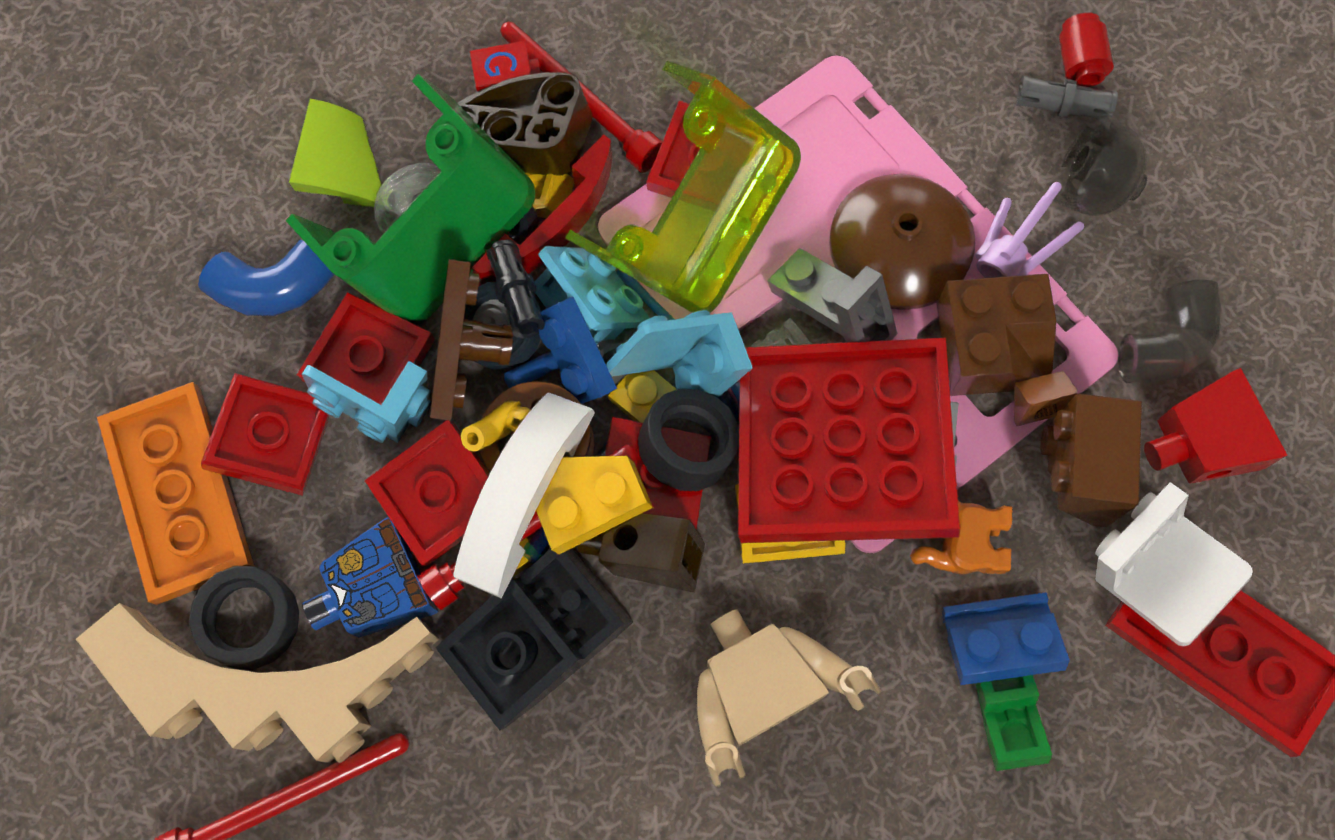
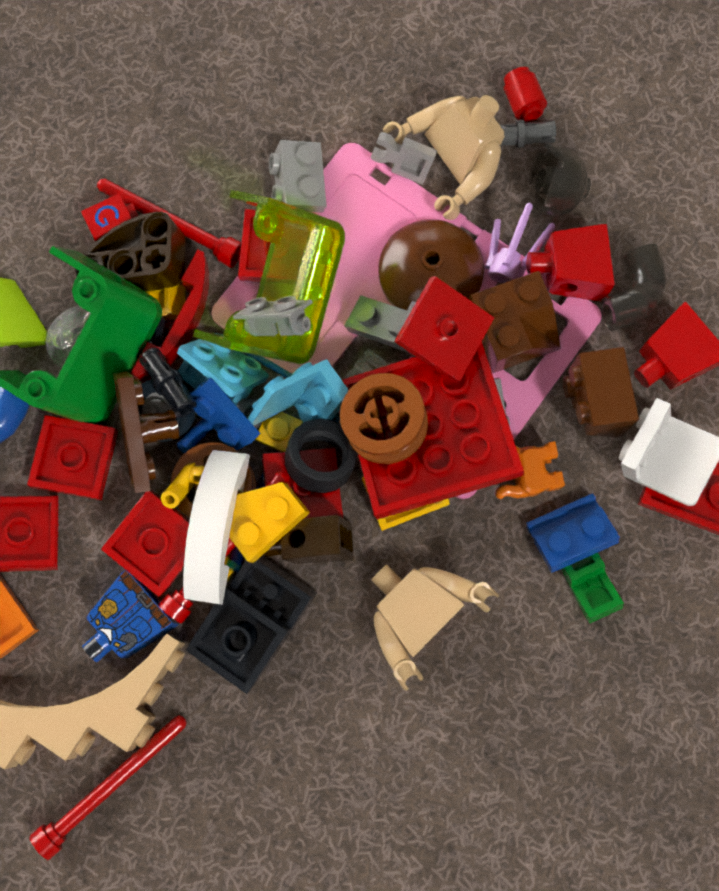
camera: 15 degrees left, 5 degrees up
black tyre [189,566,300,669] -> none
medium azure bracket [302,361,431,443] -> none
dark orange slope [1014,371,1077,426] -> none
none -> light grey hinge [233,296,313,336]
none -> light grey bracket [269,140,327,212]
none -> dark orange wheel [340,373,428,464]
none -> light grey plate [370,132,437,185]
none -> tan torso [383,95,505,220]
none -> red plate [394,276,494,382]
none -> red torso [526,224,615,301]

